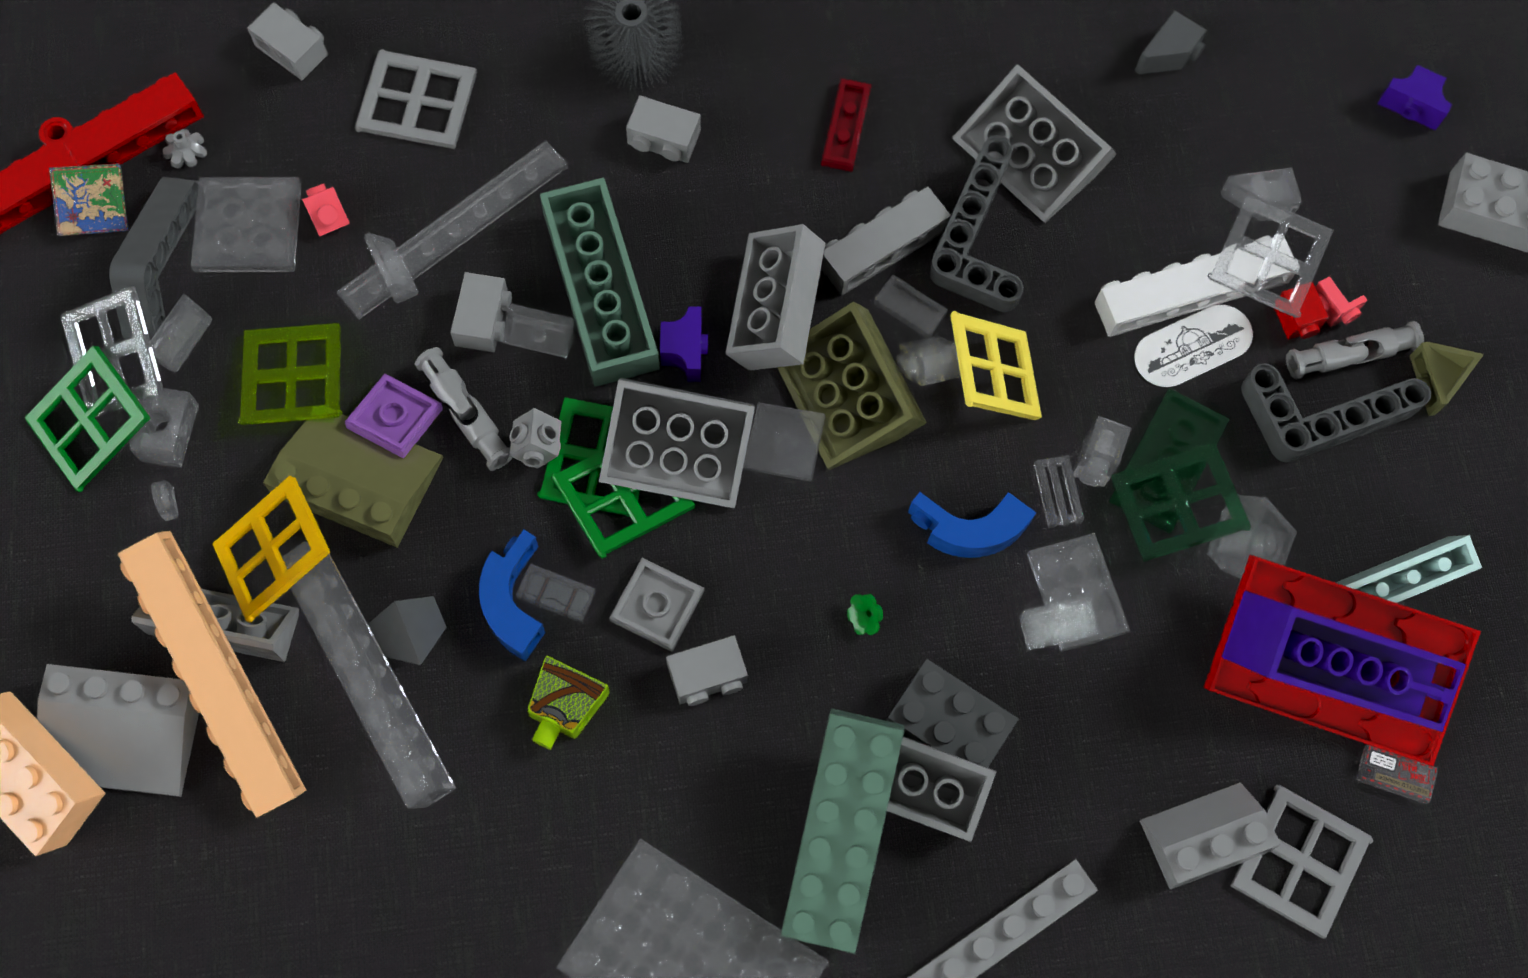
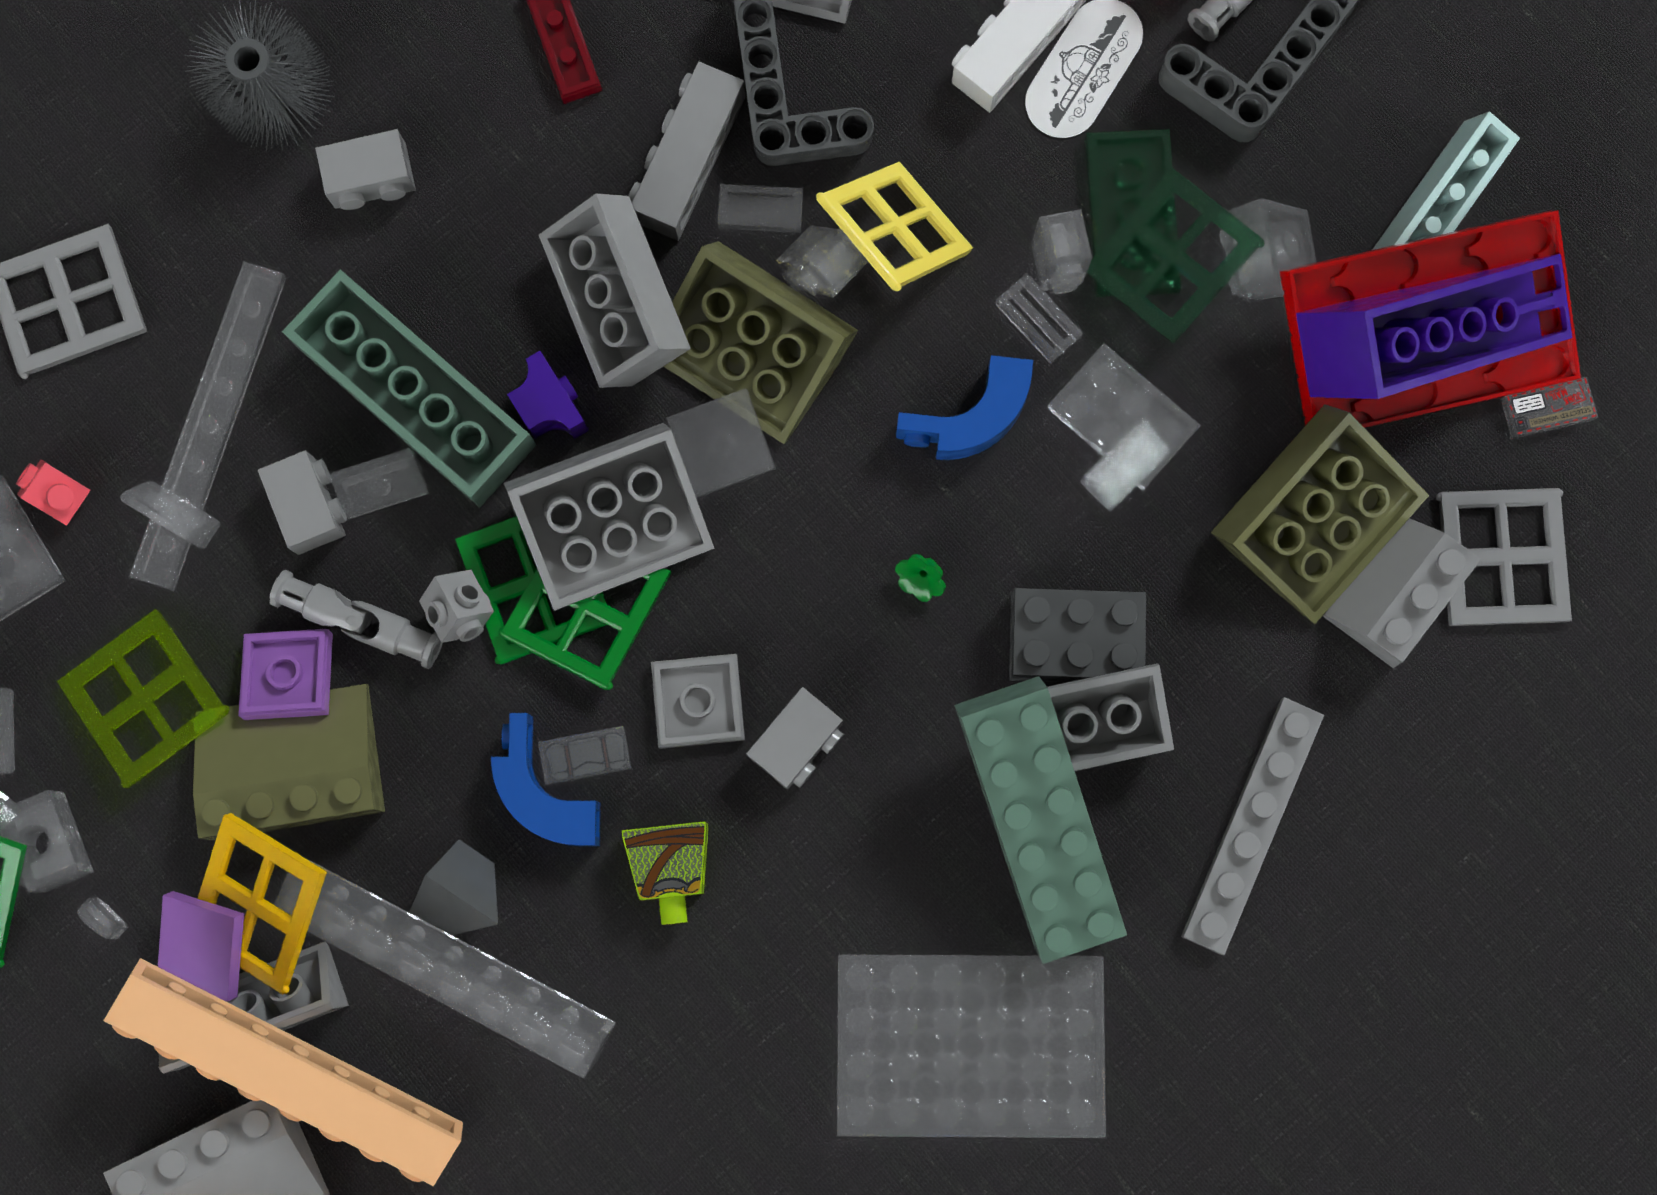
camera: 25 degrees left, 10 degrees up
none -> medium lavender tile [158,891,244,1002]
none -> olive slope [1211,404,1429,624]

